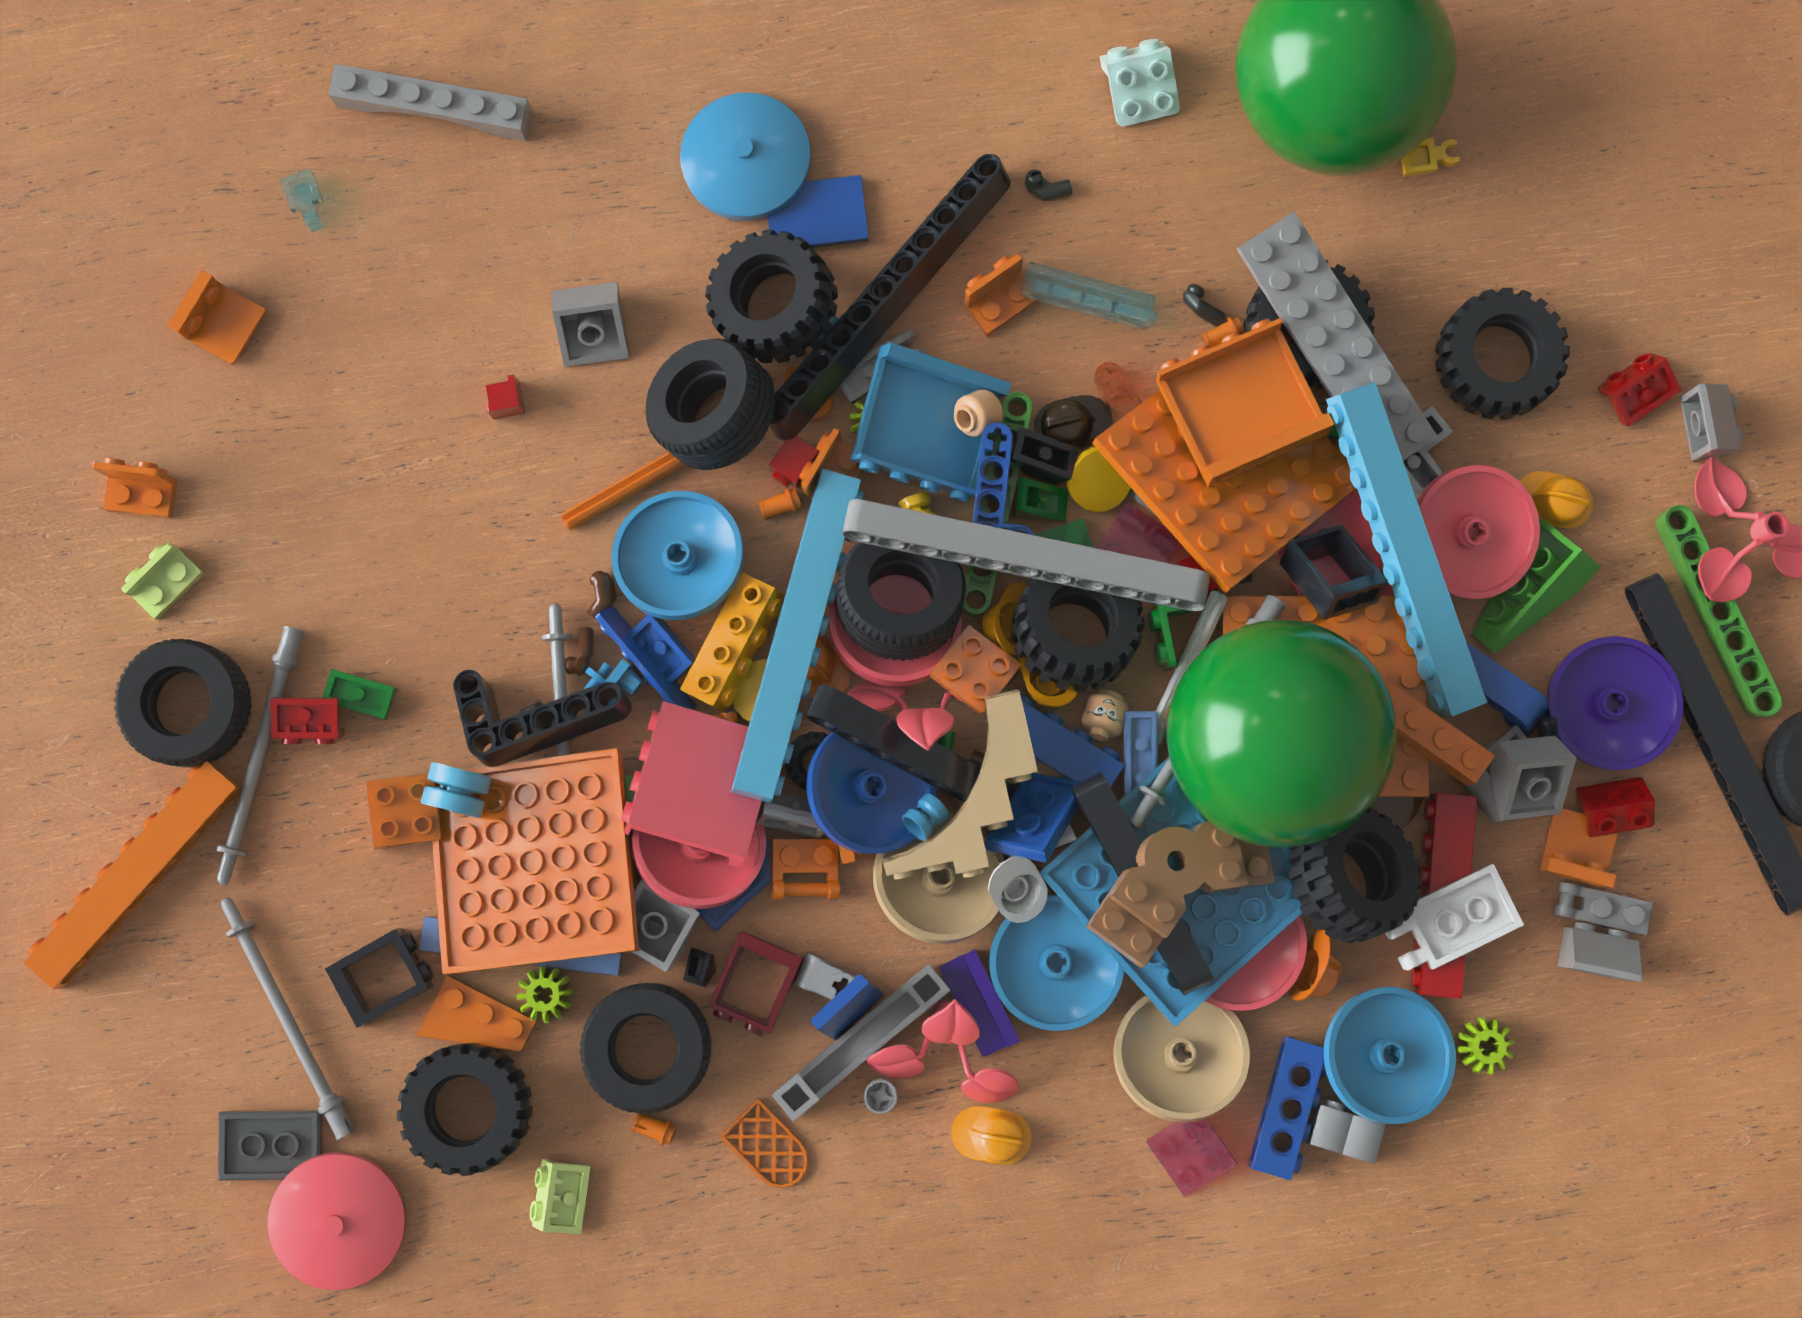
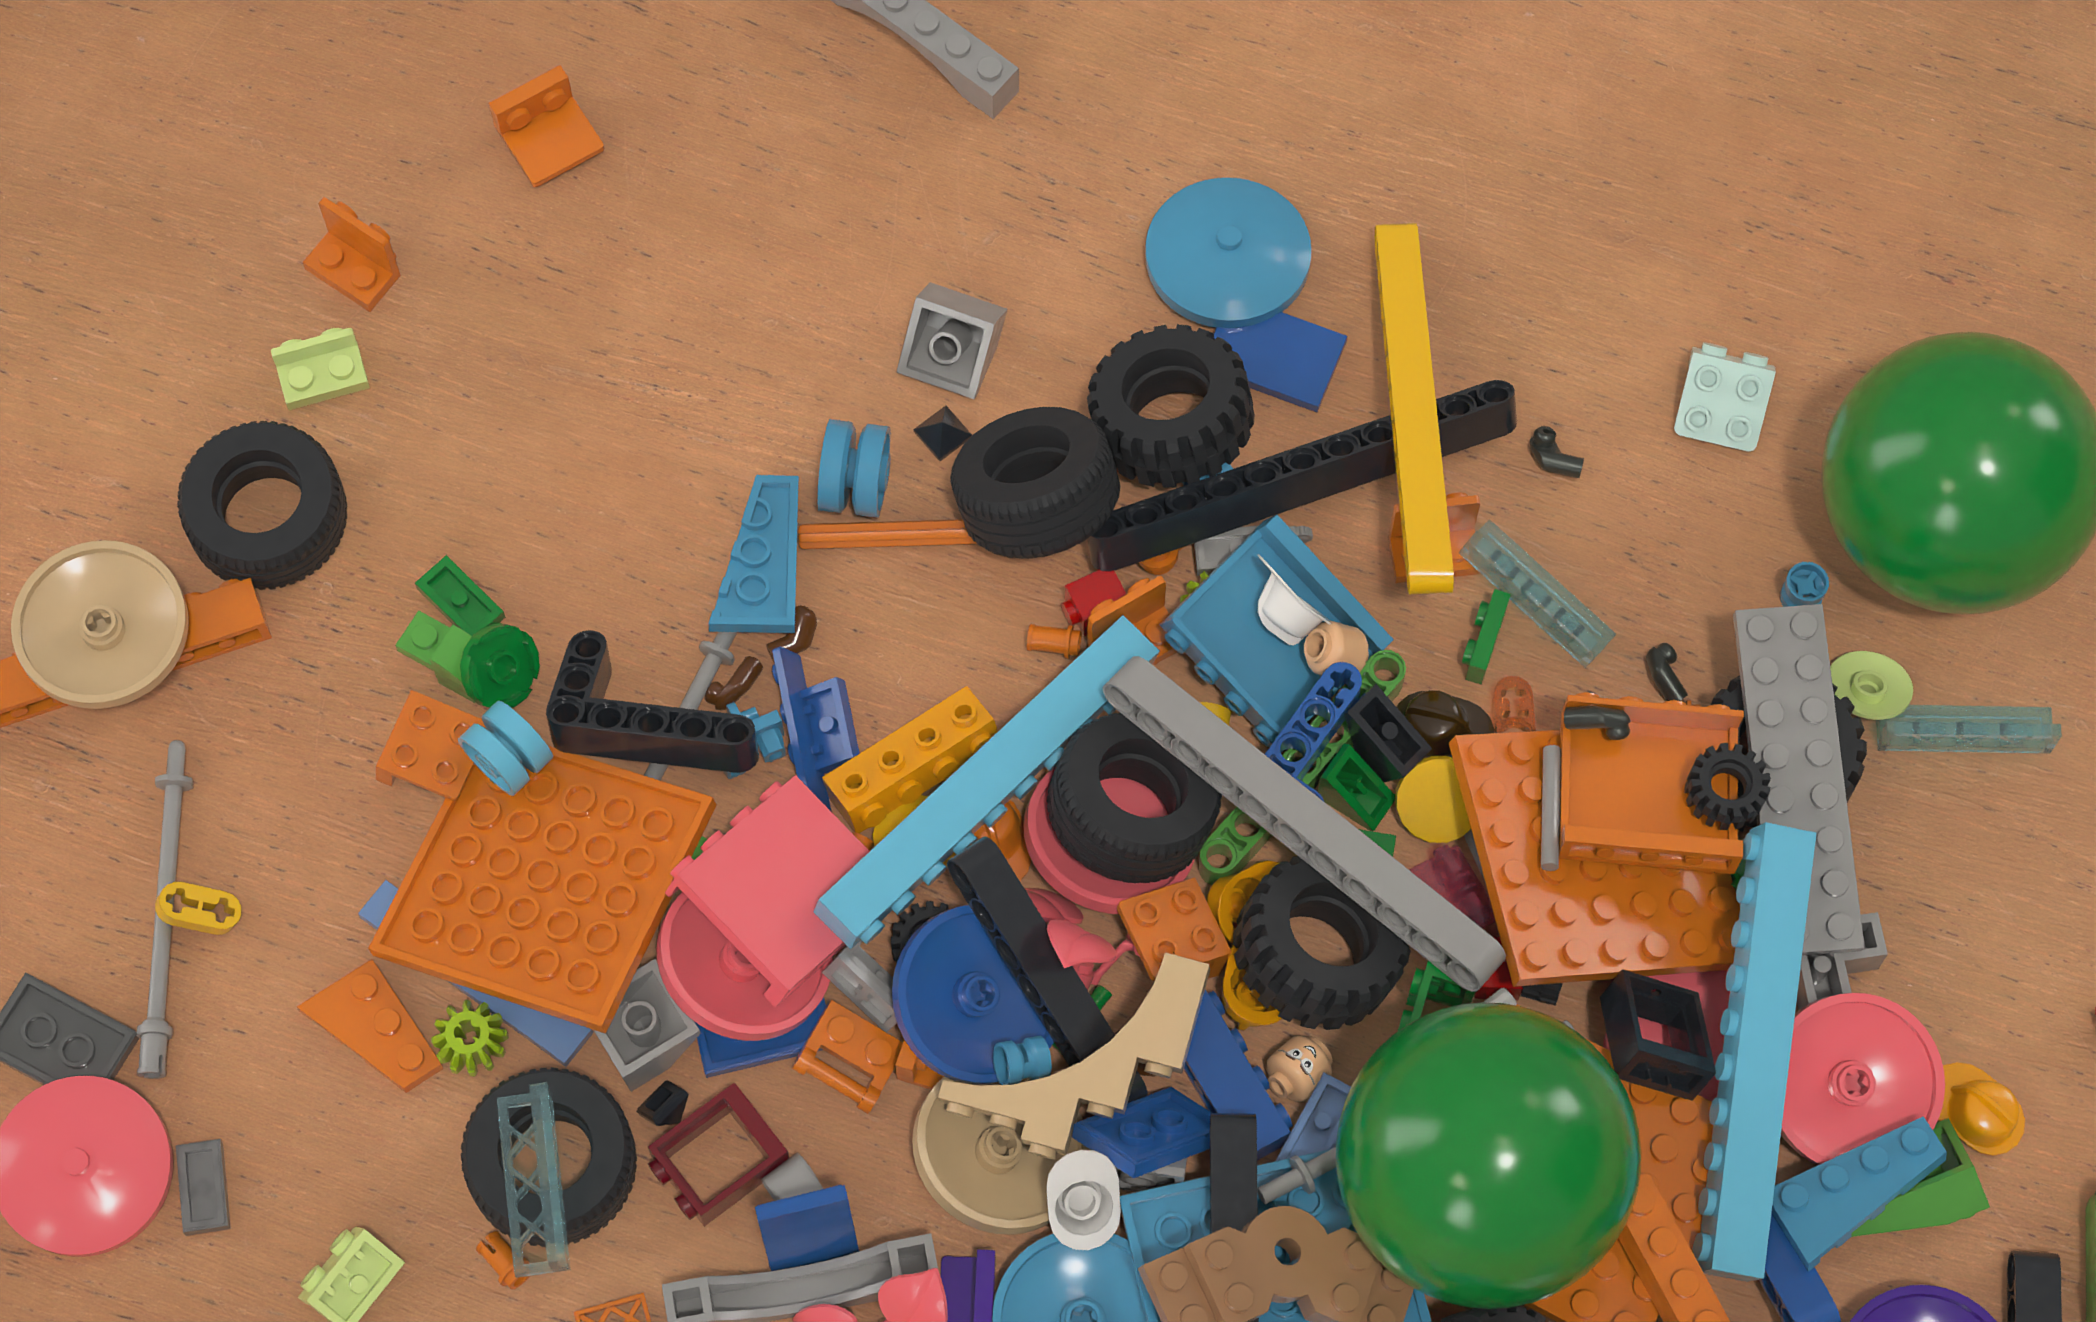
camera: 25 degrees right, 15 degrees down
light grey bar [216,626,304,885] -> none
red bracket [270,697,344,744] -> none
clear light blue plate [280,168,324,232] -> none
black window [325,928,434,1028] -> none
black tyre [397,1043,533,1176] -> none
red panel [485,374,525,419] -> none
dark azure dish [611,491,745,620] -> none
yellow plate [1401,138,1460,177] -> none
black tyre [1435,288,1570,420] -> none
none -> tan dish [11,540,189,709]
none -> yellow beam [155,882,241,935]
none -> flat silver tile [176,1139,231,1236]
none -> bright green brick [395,610,475,703]
none -> green tile [460,623,540,708]
none -> clear light blue fence [497,1082,571,1278]
none -> dark azure wing [708,475,799,633]
none -> dark azure wheel [817,419,891,518]
none -> black slope [913,405,972,461]
none -> white piece [1257,554,1331,645]
none -> yellow beam [1374,223,1454,595]
none -> green plate [1461,589,1511,685]
none -> light grey bar [1541,745,1561,871]
none -> pearl dark grey arm [1564,706,1631,740]
none -> black tyre [1685,743,1771,830]
none -> dark azure wing [1772,1116,1947,1272]
none -> dark azure wheel [1780,562,1829,607]
none -> yellowish green dish [1830,651,1913,720]
none -> clear light blue fence [1876,705,2062,754]

